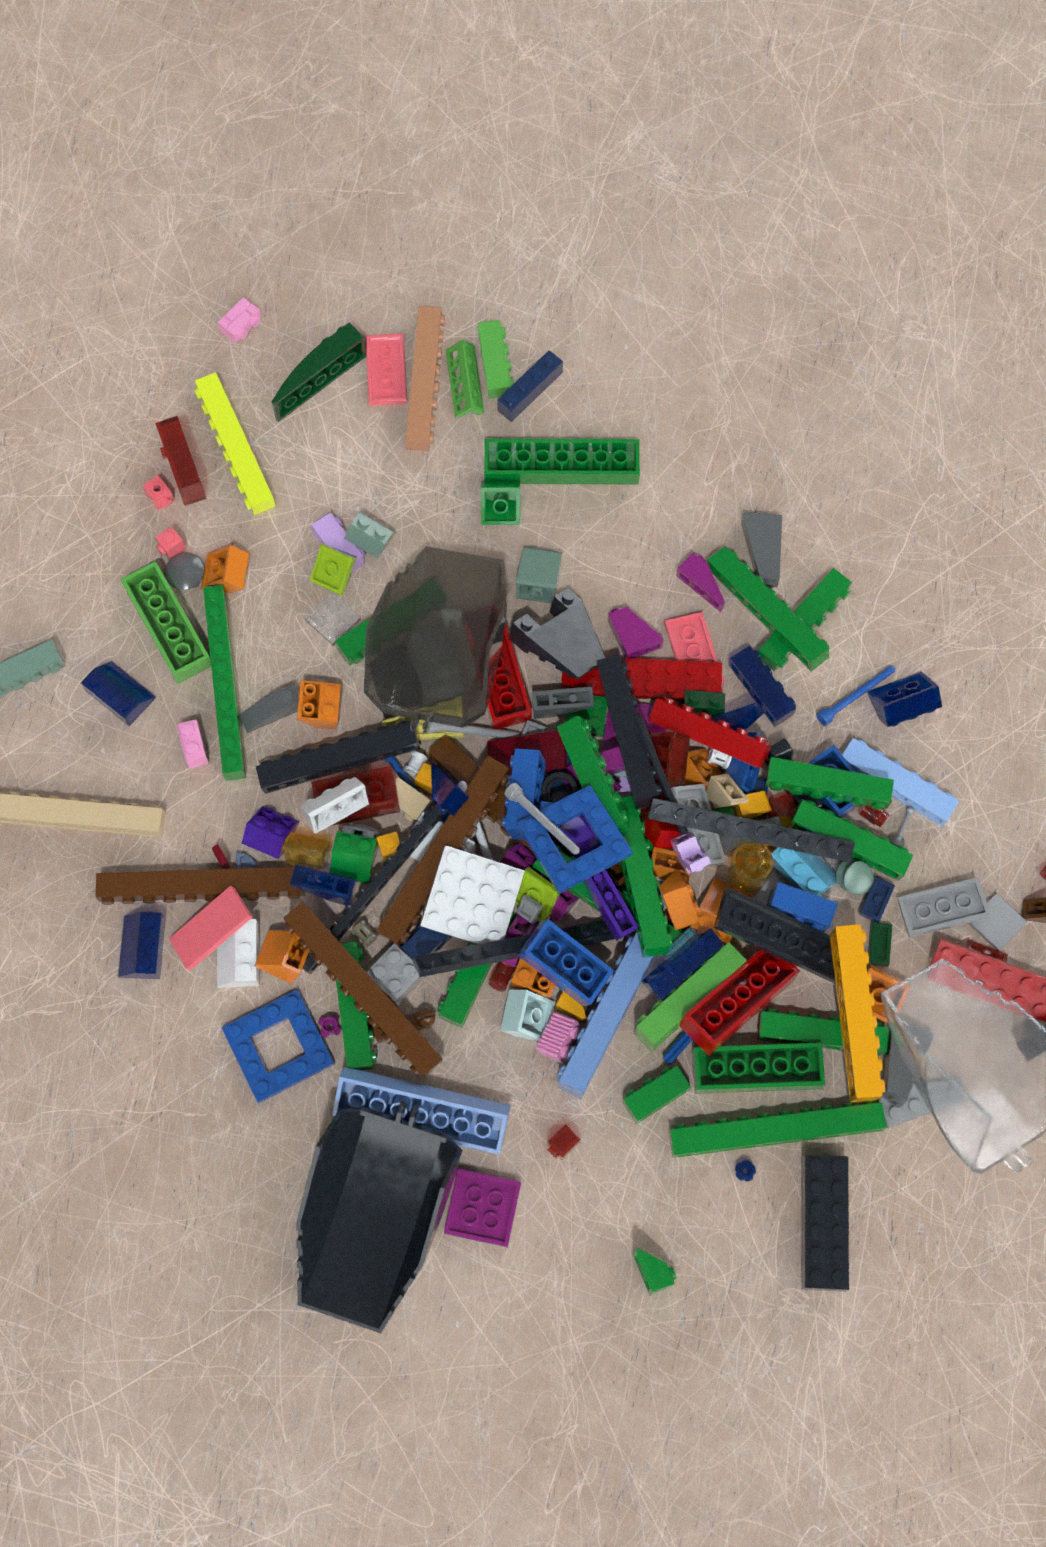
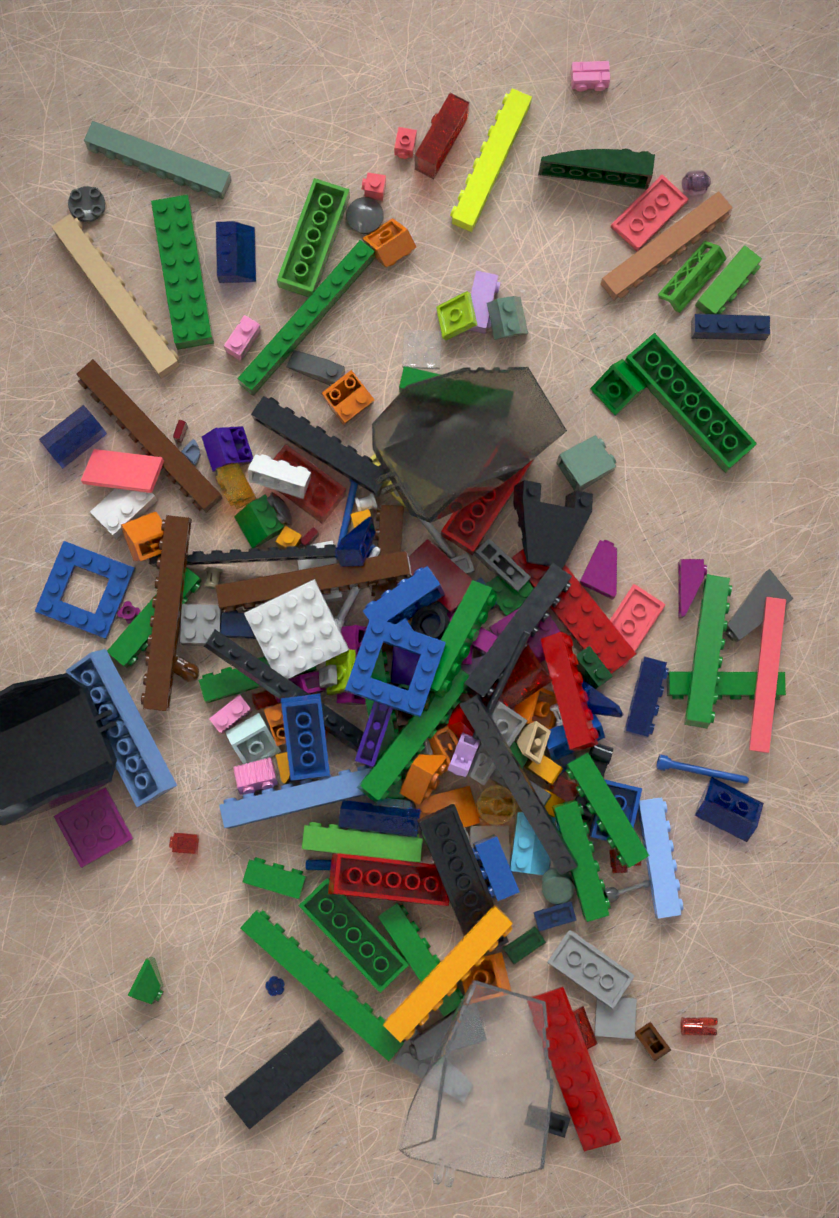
camera: 45 degrees right, 10 degrees up
clear blue slope [290,864,356,906] -> none
tan slope [396,777,434,822] -> none
light grey piece [504,783,580,854] -> none
none -> green brick [151,194,214,350]
none -> bright pink brick [209,695,252,734]
none -> dark red tile [300,527,319,547]
none -> clear purple head [682,170,711,196]
none -> coral tile [749,597,786,753]

